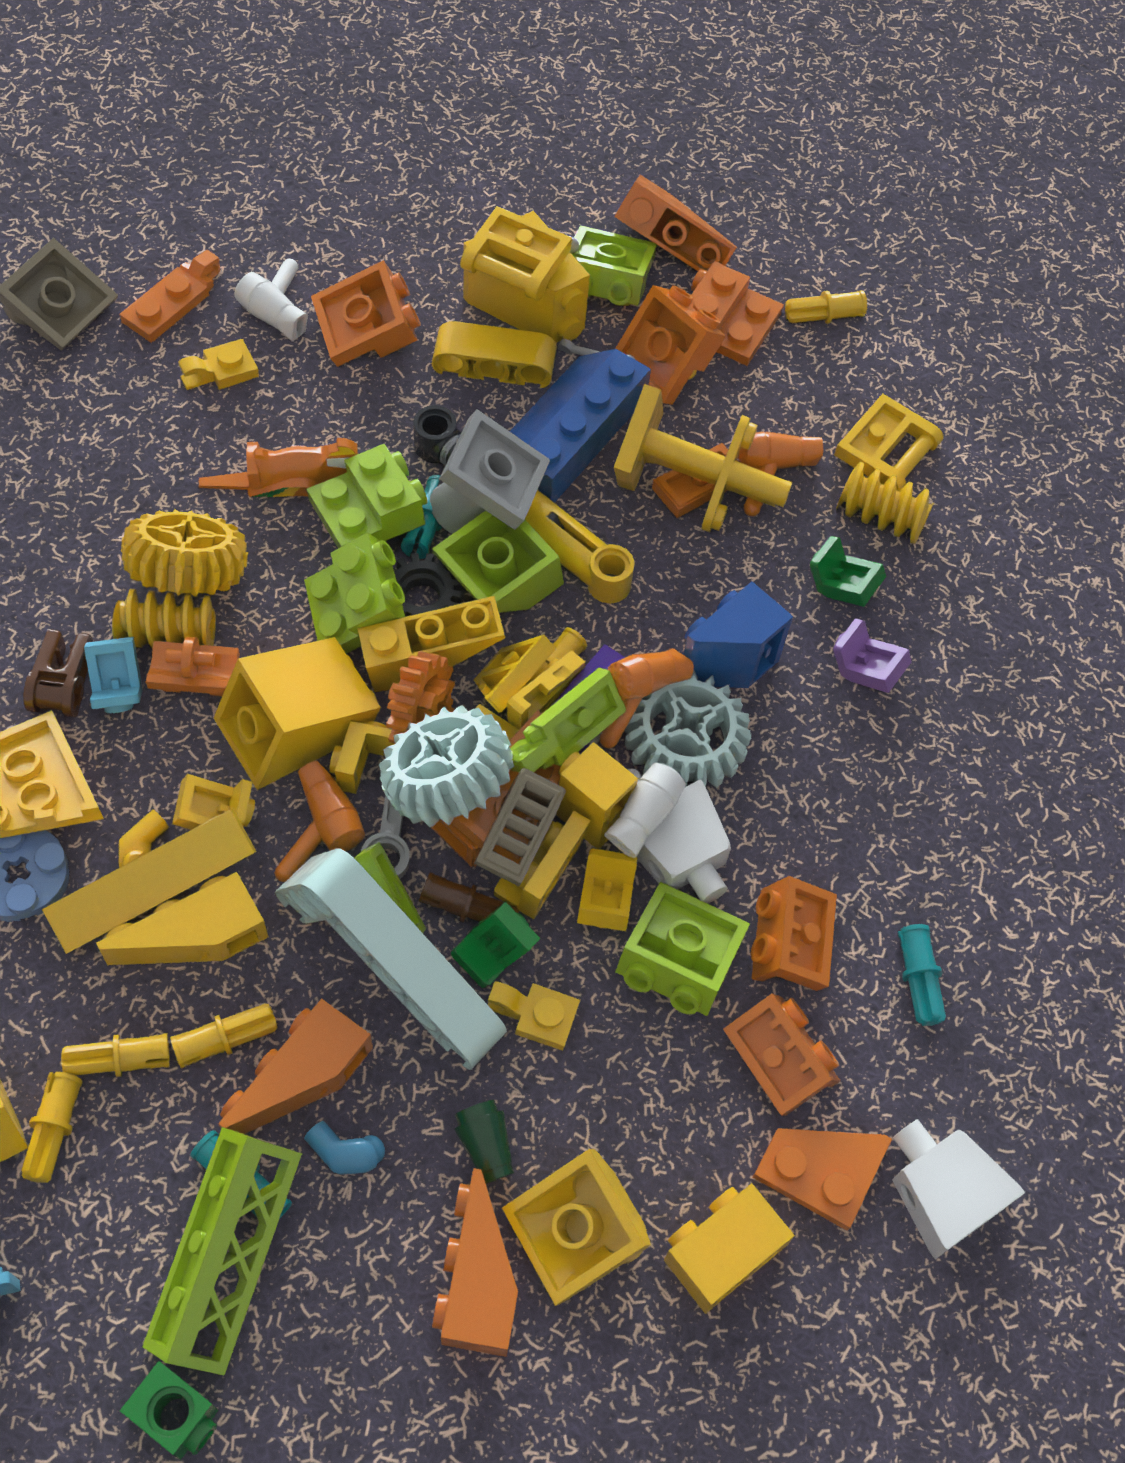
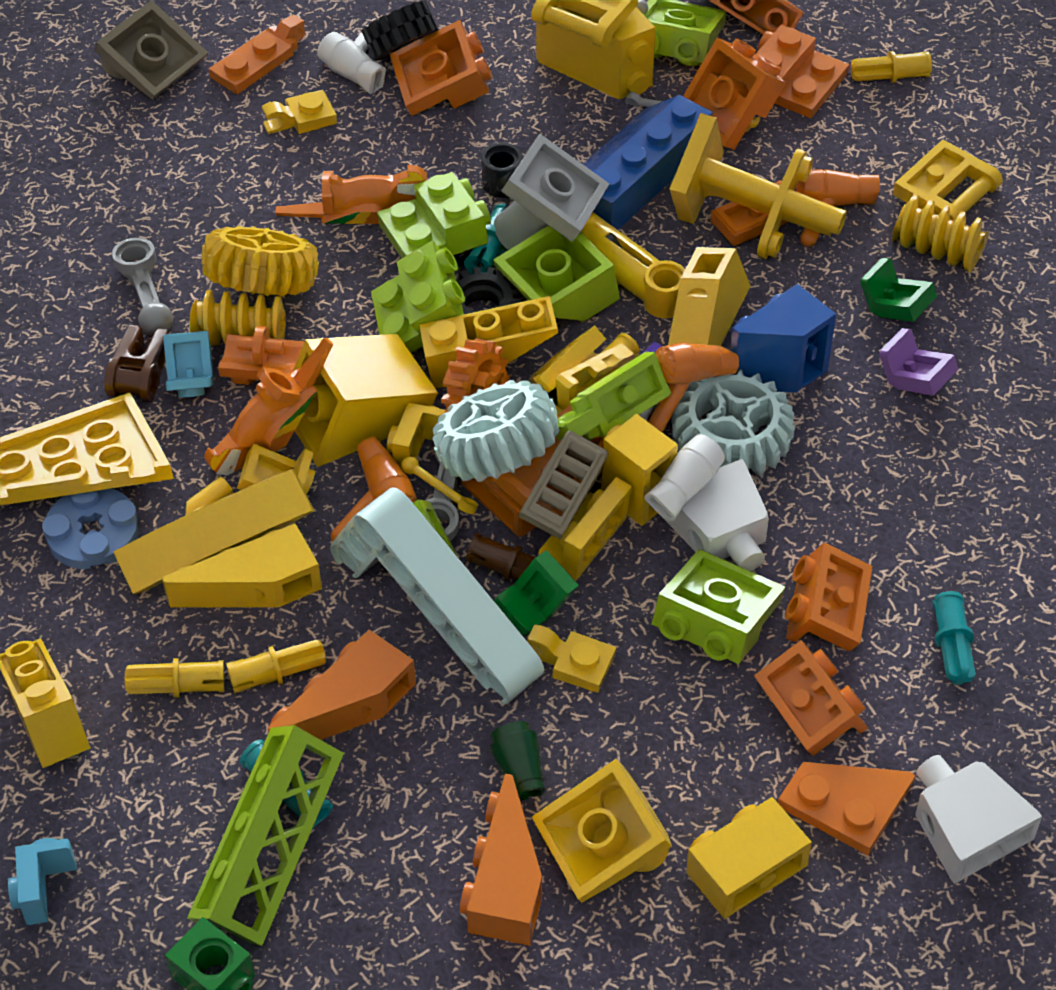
camera: 10 degrees right, 10 degrees down
yellow axle [21,1072,83,1183] -> none
dark azure arm [304,1121,385,1175] -> none
yellow beam [431,321,557,388] -> none
yellow bracket [577,848,638,932] -> none
none -> light grey piece [112,238,173,337]
none -> orange animal [204,338,334,476]
none -> black tyre [361,0,439,61]
none -> yellow hinge [401,456,478,515]
none -> yellow slope [668,247,751,346]

